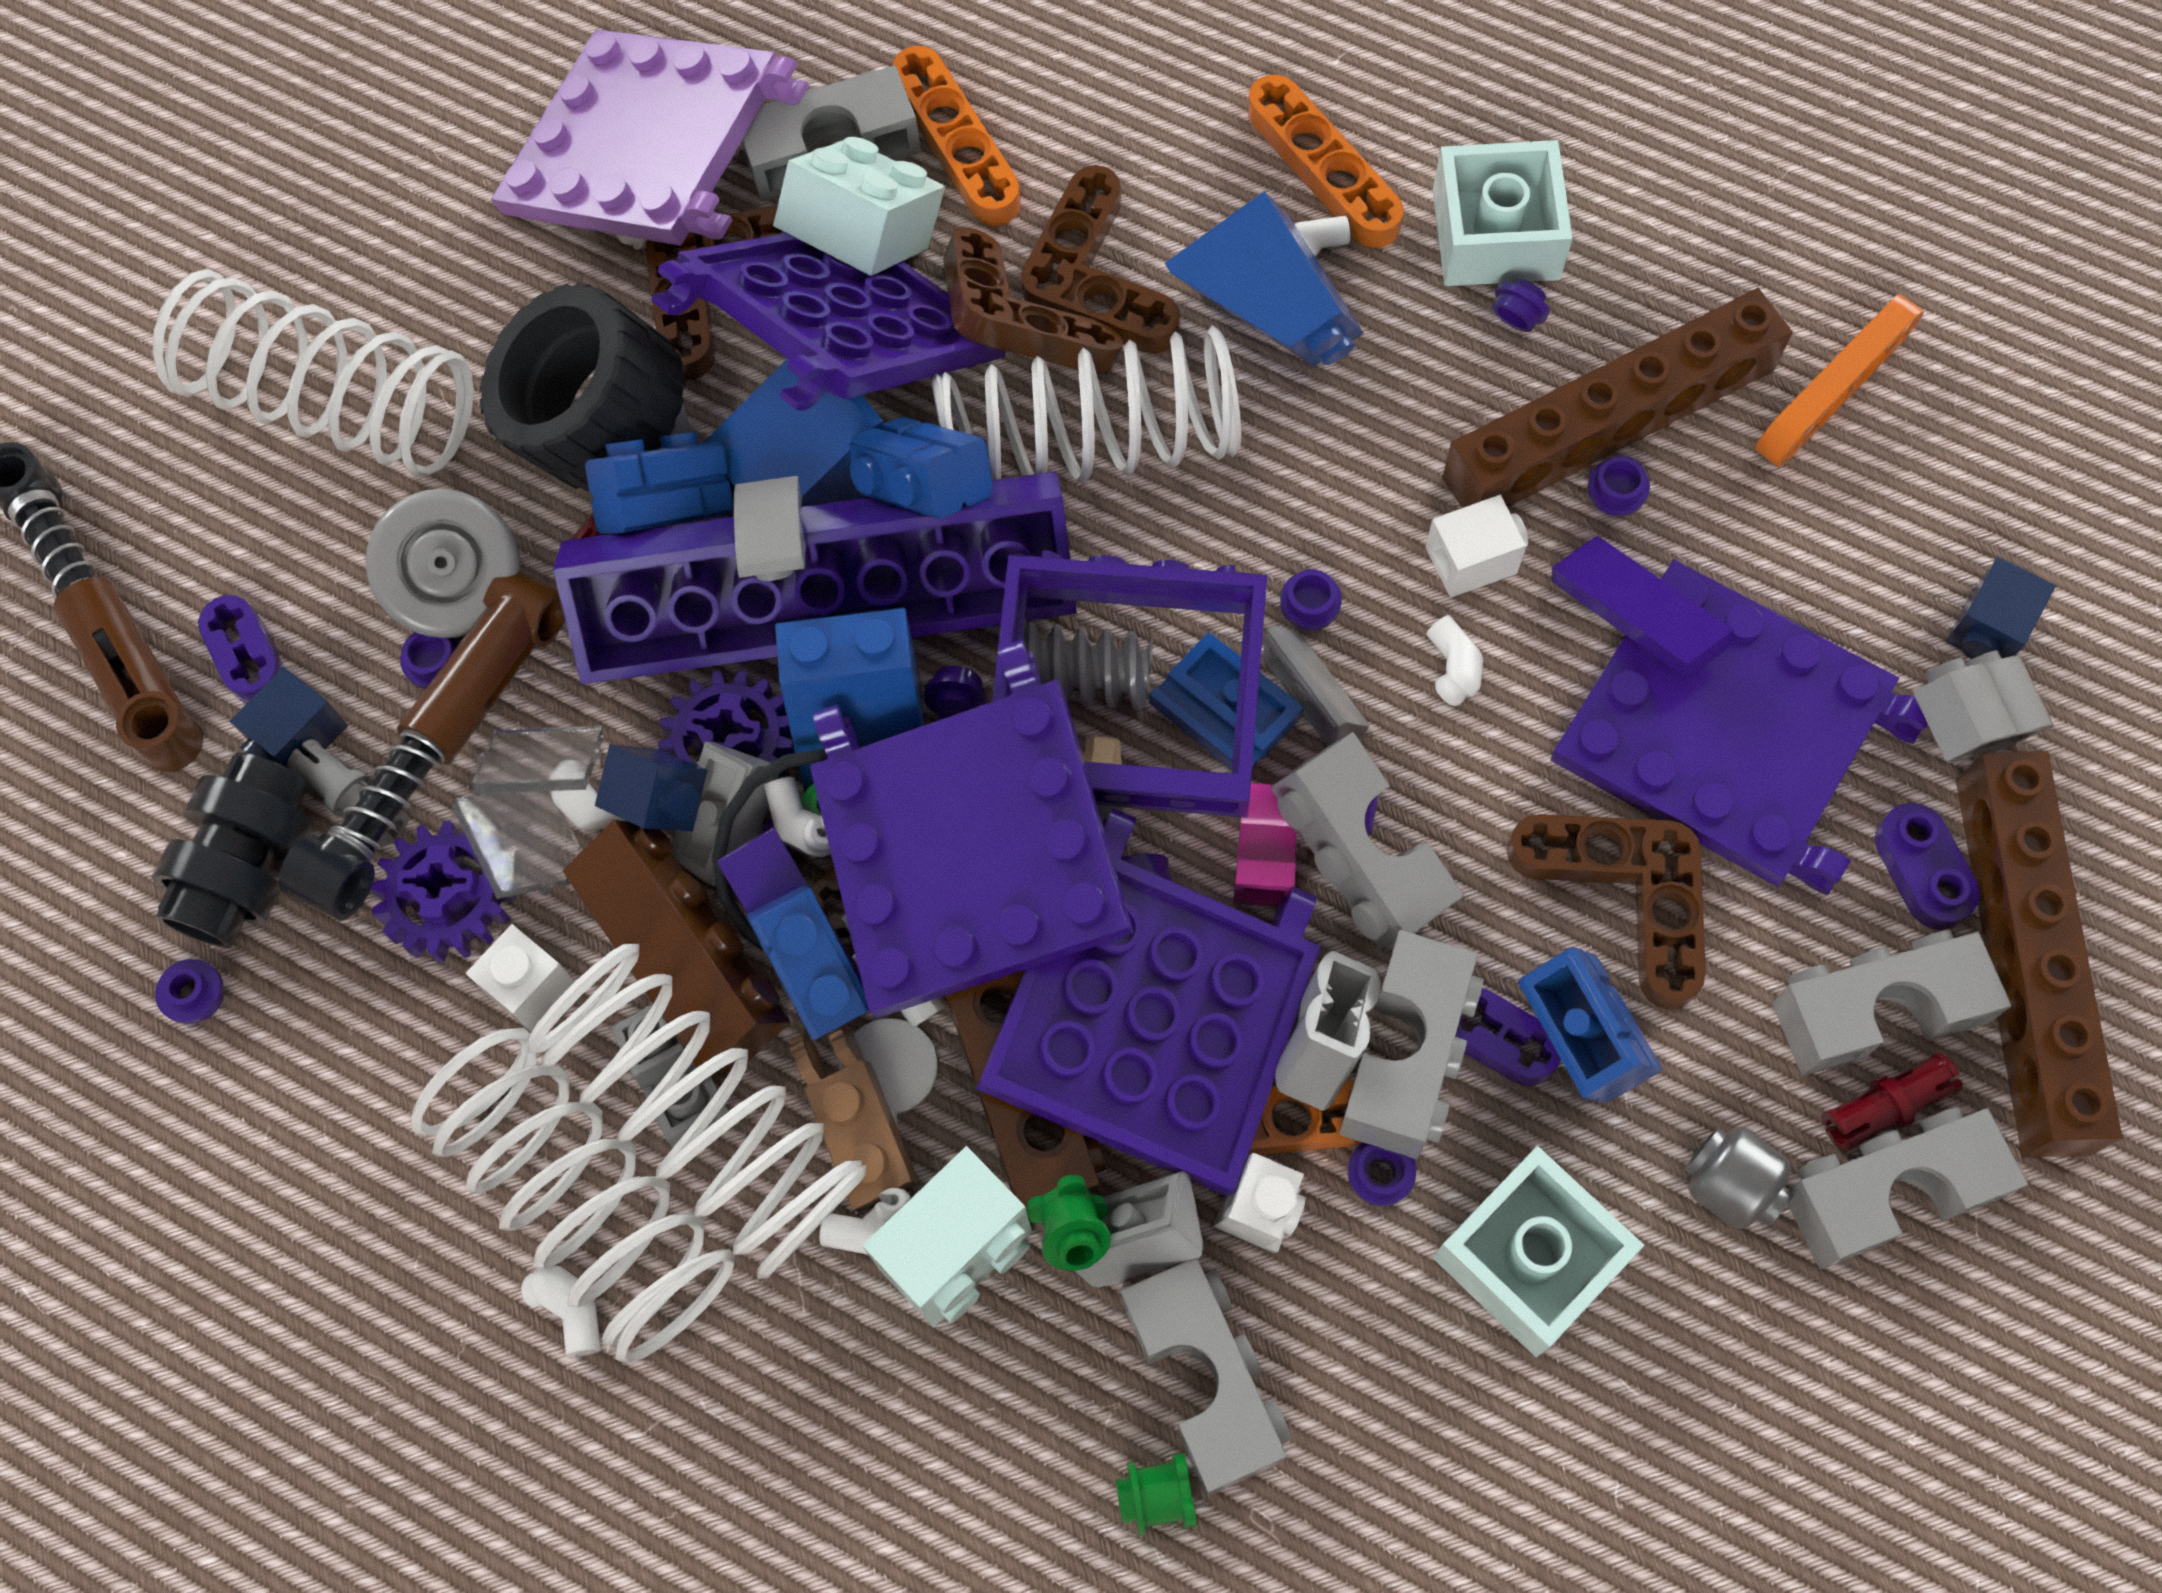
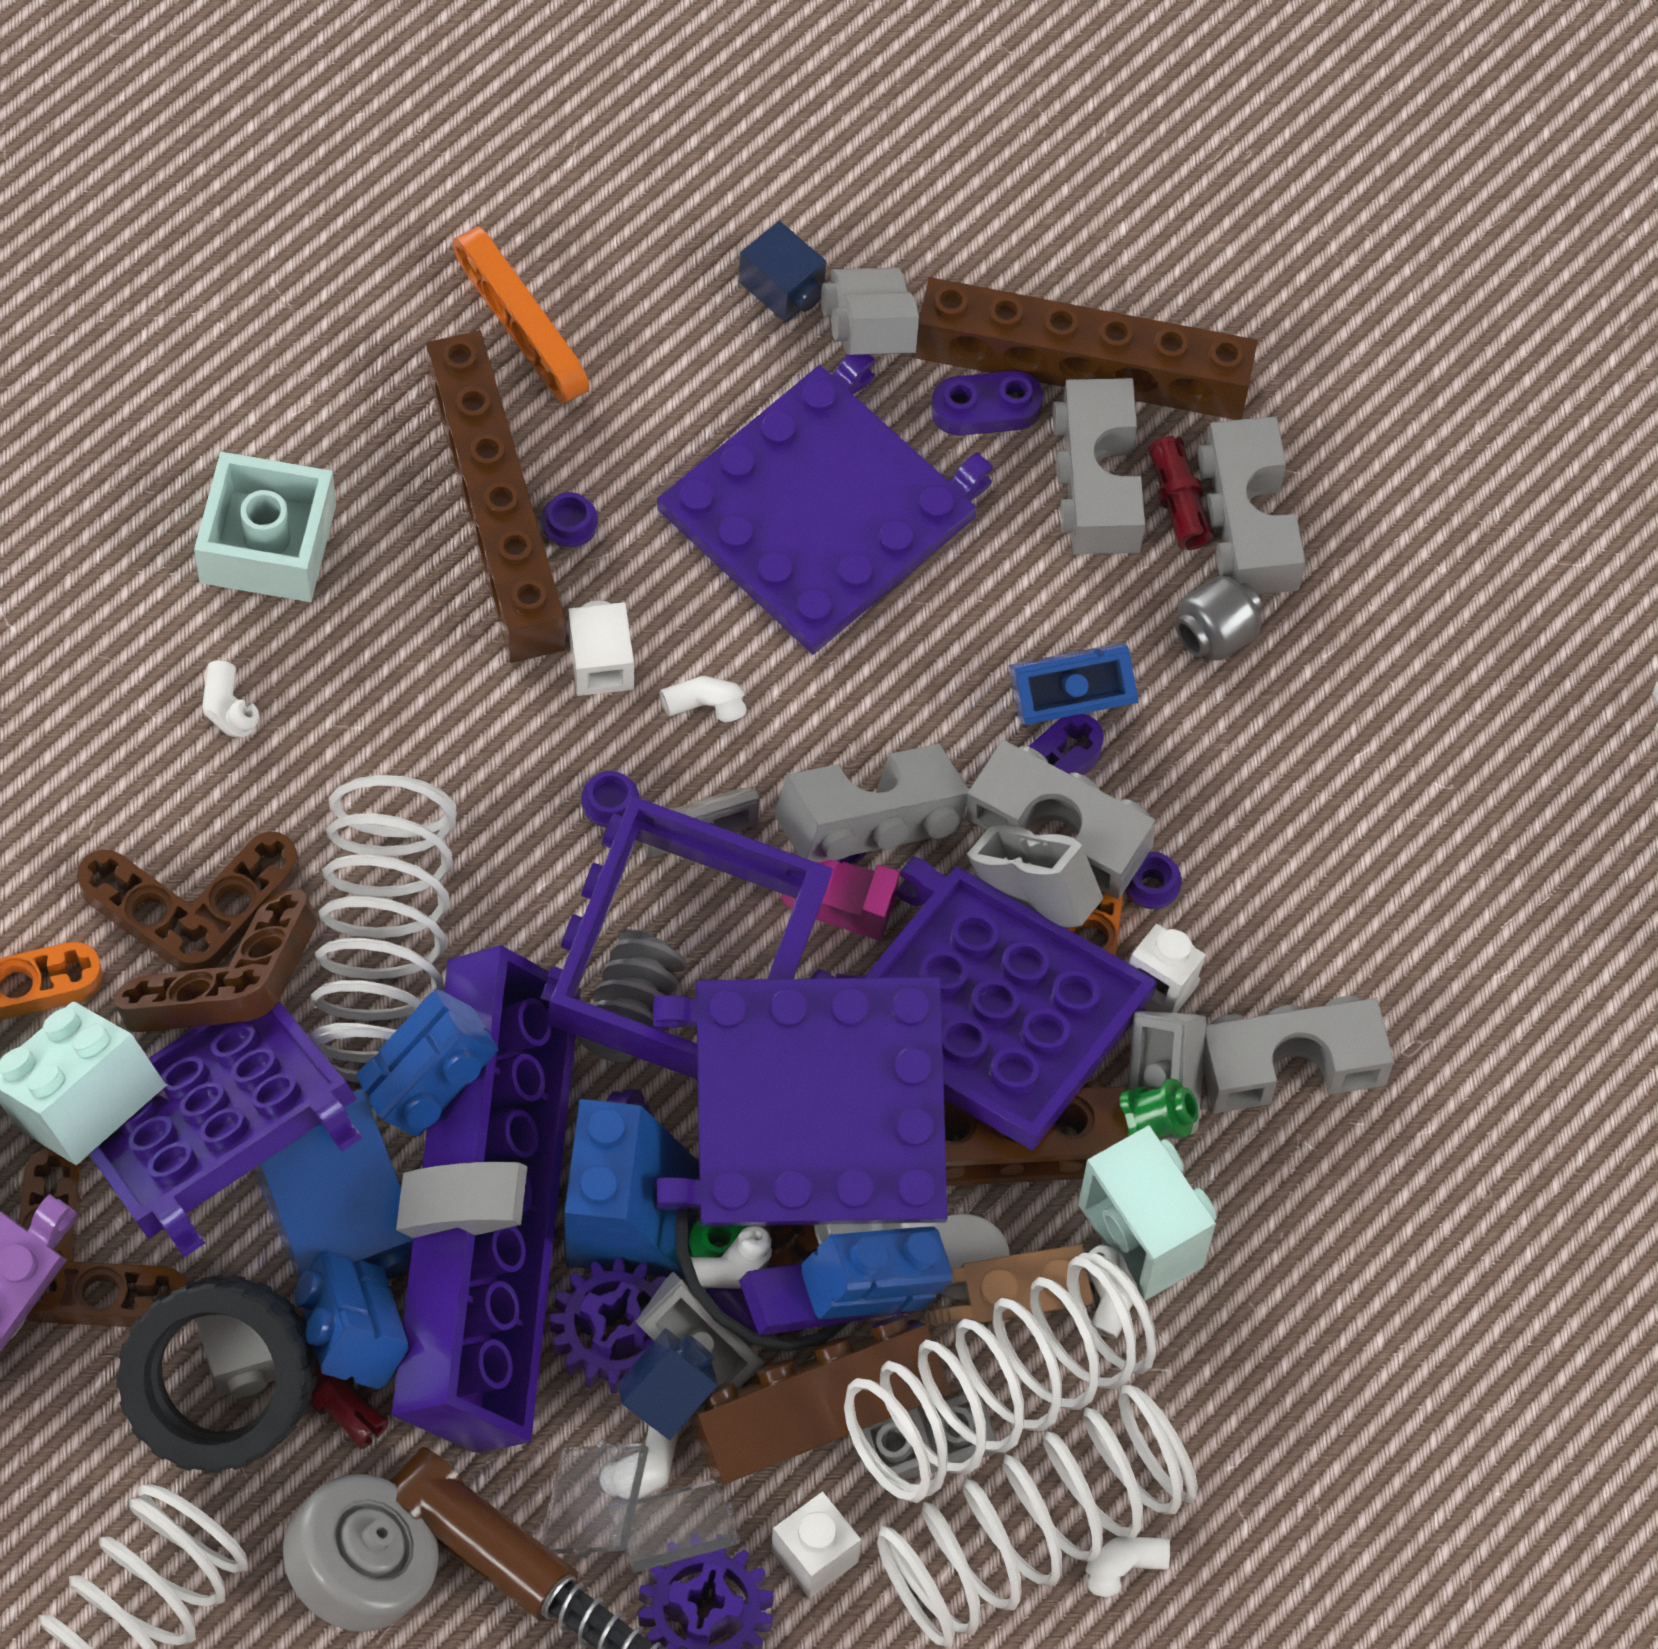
camera: 85 degrees left, 5 degrees down
dark purple plate [400,632,459,689] -> none
green brick [1115,1452,1197,1536] -> none
blue plate [1149,632,1304,769] -> none
blue slope [1165,191,1364,367] -> none
orange beam [1248,75,1404,248] -> none
light aqua brick [1433,1145,1645,1358] -> none
dark purple plate [1492,278,1550,332] -> none
reddish brown beam [1507,814,1706,1010] -> none
dark purple tile [1552,536,1734,679] -> none

